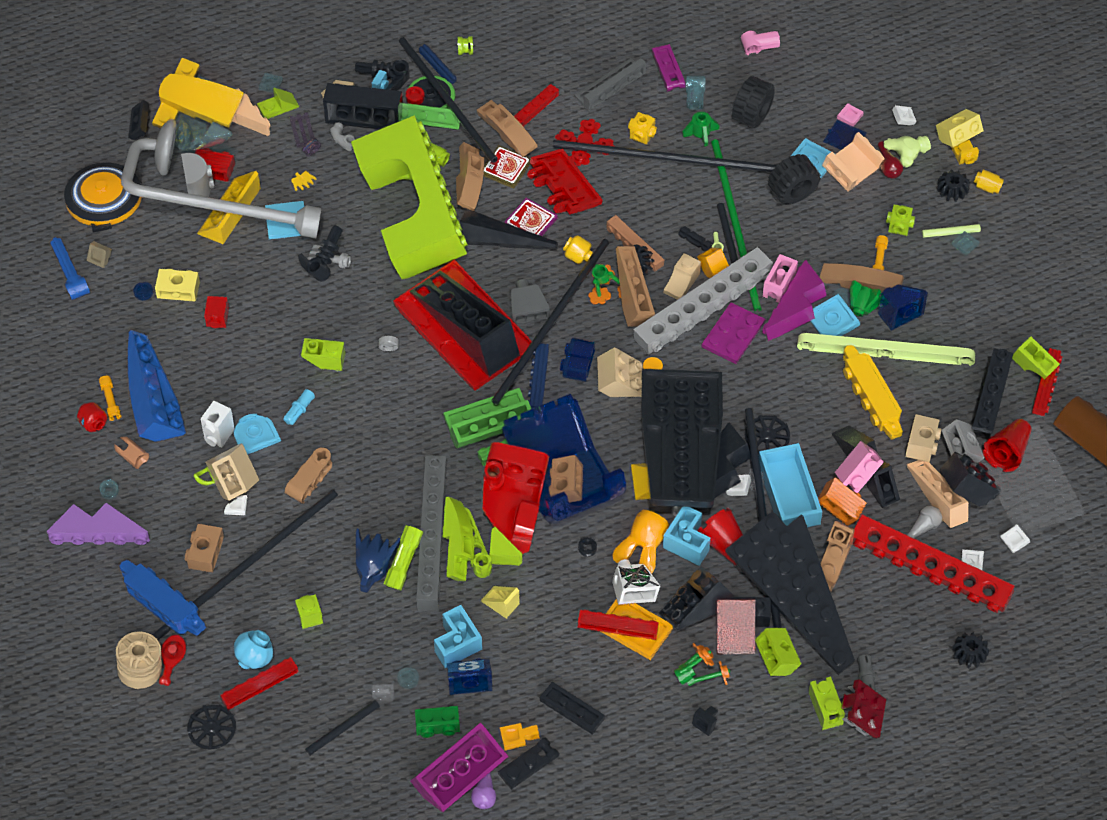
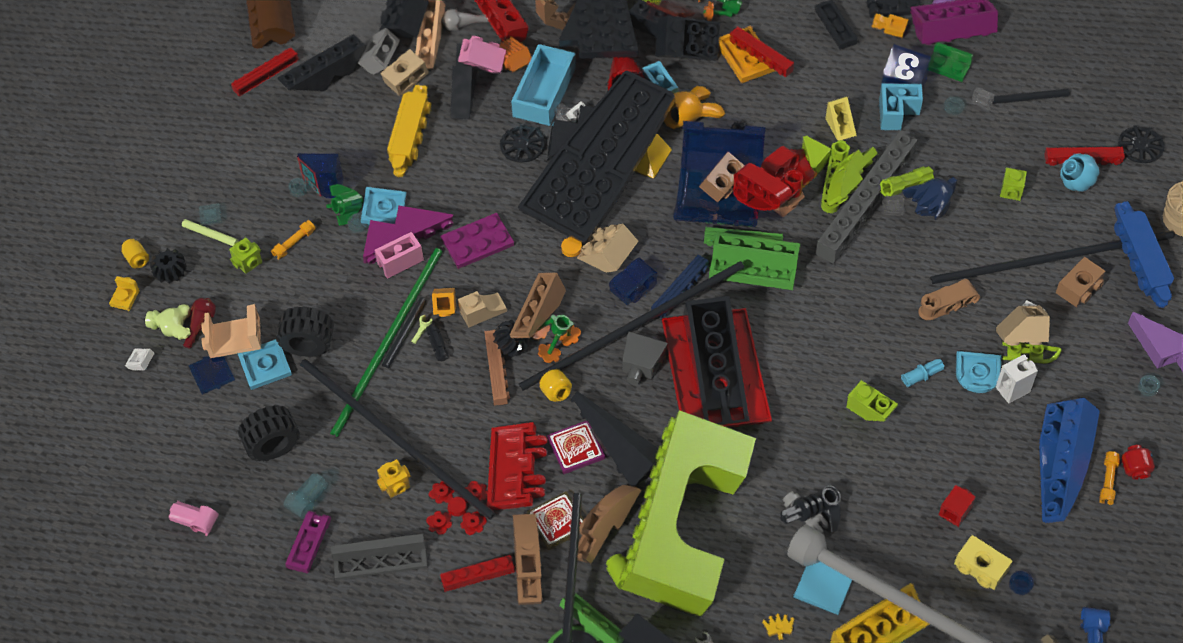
camera: 145 degrees left, 0 degrees up
nougat piece [114,436,149,469] -> none
red piece [159,635,186,686] -> none
light grey tile [379,336,399,351] -> none
white torso [612,559,660,604] -> none
light grey brick [633,247,773,355] -> none
green brick [682,112,720,147] -> none
black piece [745,408,782,628] -> none
yellowish green beam [797,333,975,366] -> none
medium nougat slope [820,263,904,293] -> none
bright pink tile [837,103,863,127] -> none
light yellow brick [936,109,983,147] -> none
red cone [983,419,1032,472] -> none
lime arch [1012,337,1060,379] -> none

